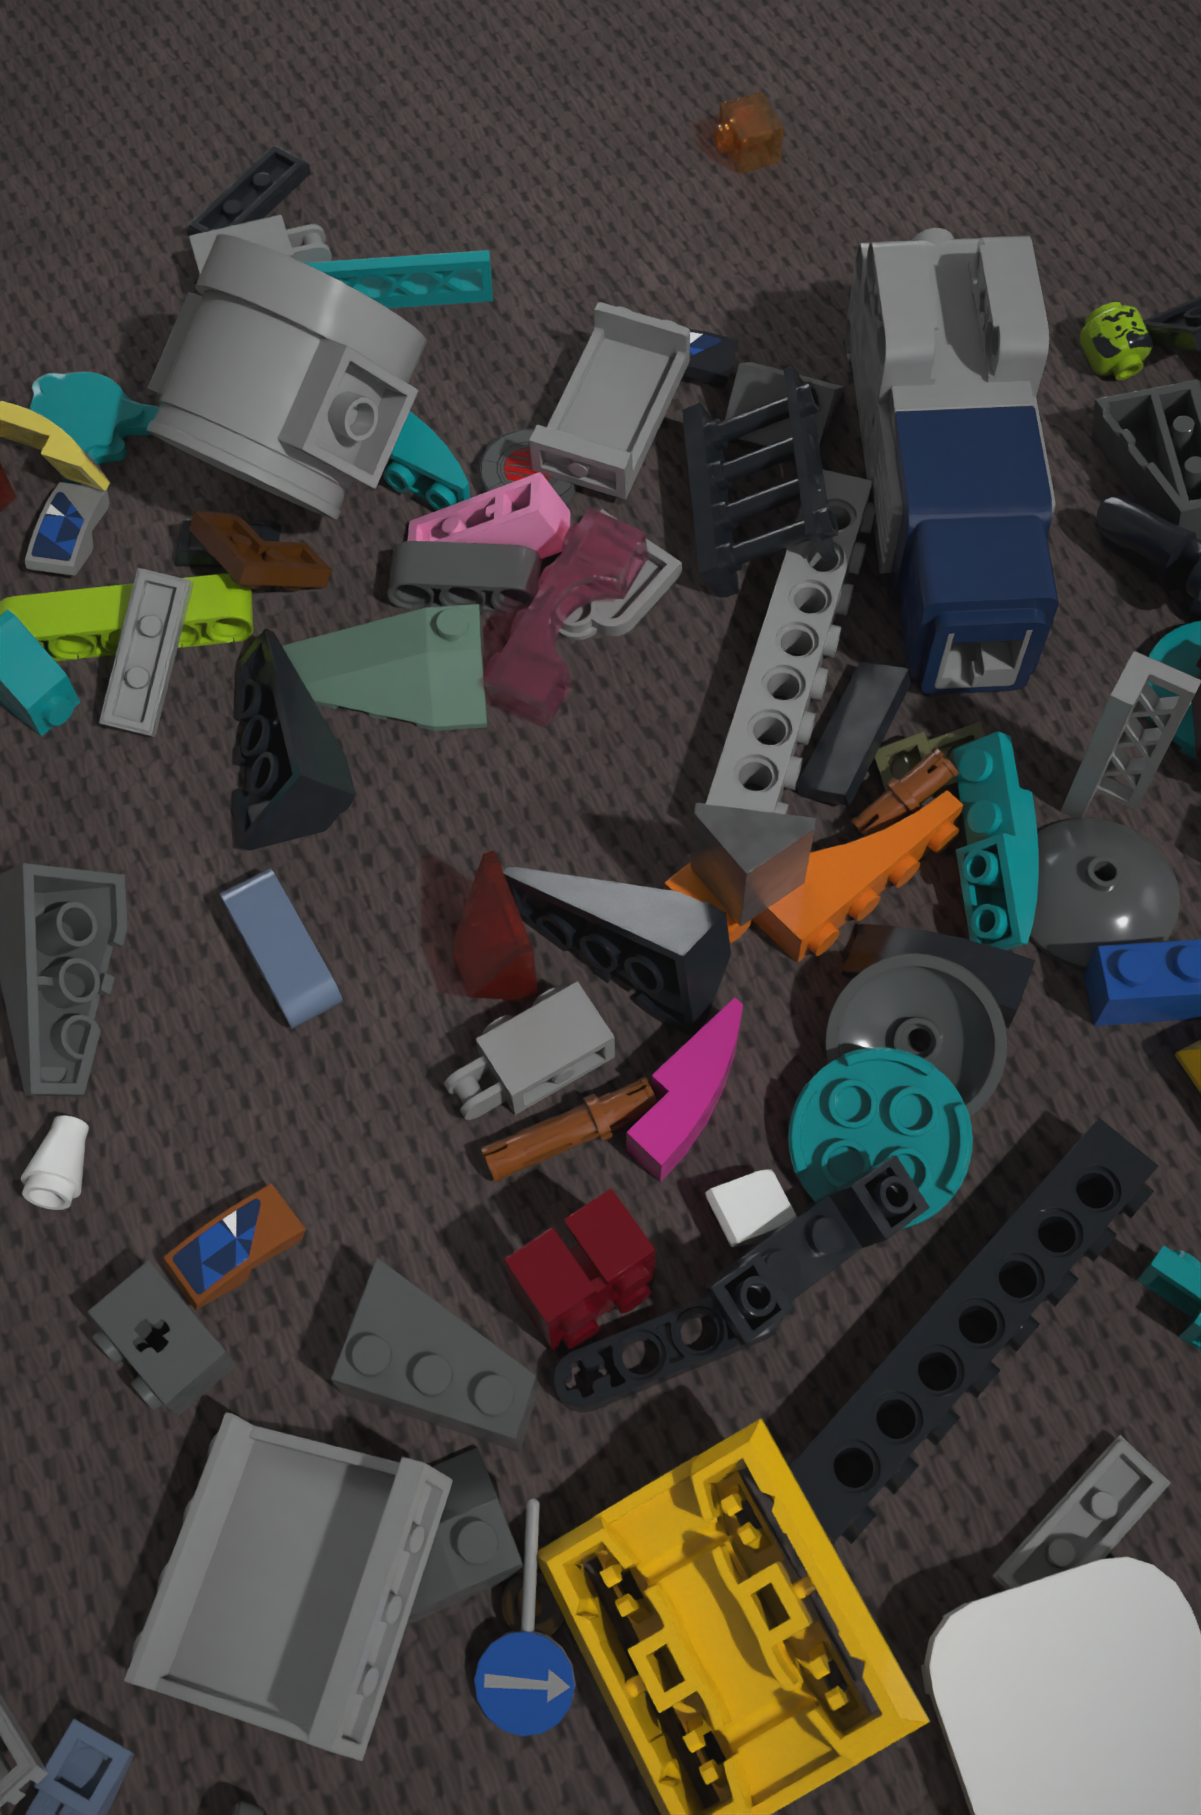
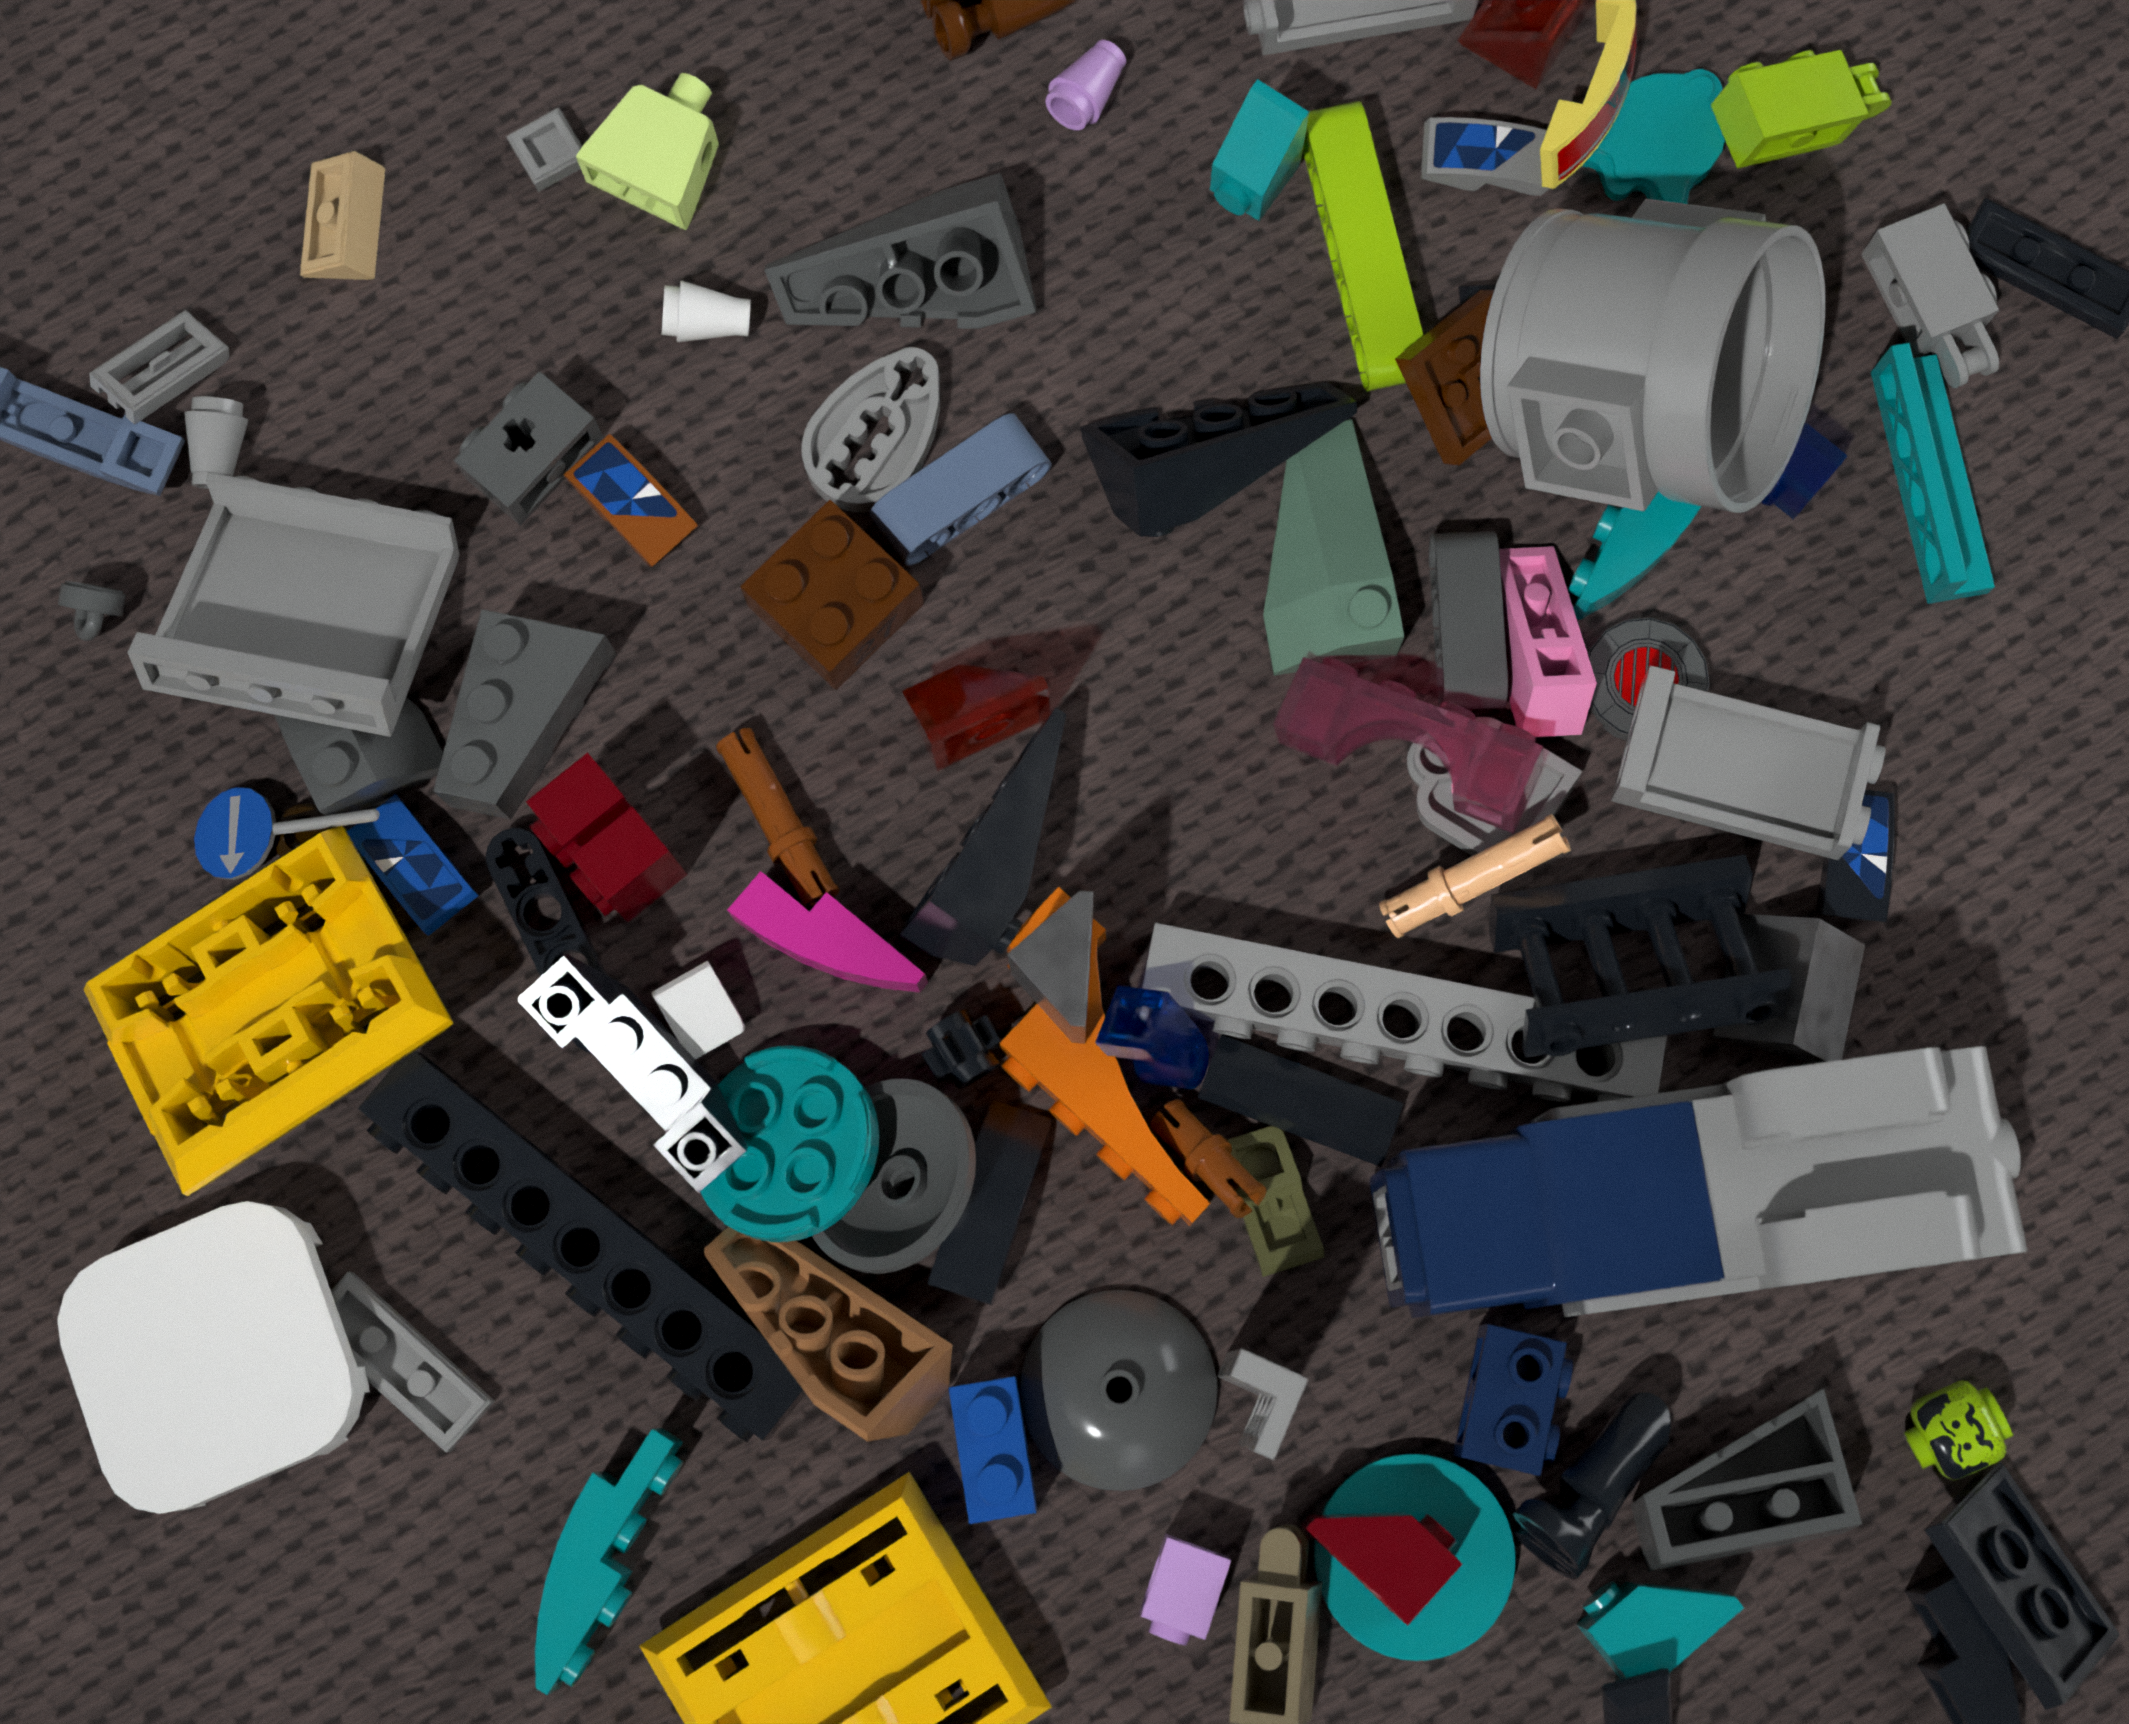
camera: 85 degrees right, 15 degrees up
light grey tile [99,568,193,737] -> none
light grey brick [444,981,615,1120] -> none
teal slope [952,731,1039,951] -> none
none -> light grey cone [184,396,249,489]
none -> slope [347,793,478,936]
none -> medium nougat wedge [704,1226,953,1441]
none -> reddish brown brick [740,500,924,690]
none -> light grey piece [802,347,940,512]
none -> black gear [922,1009,1002,1089]
none -> clear blue leg [1095,986,1209,1089]
none -> light nougat pin [1379,814,1571,938]
none -> dark blue brick [1453,1324,1573,1476]
none -> lime brick [1711,50,1892,169]

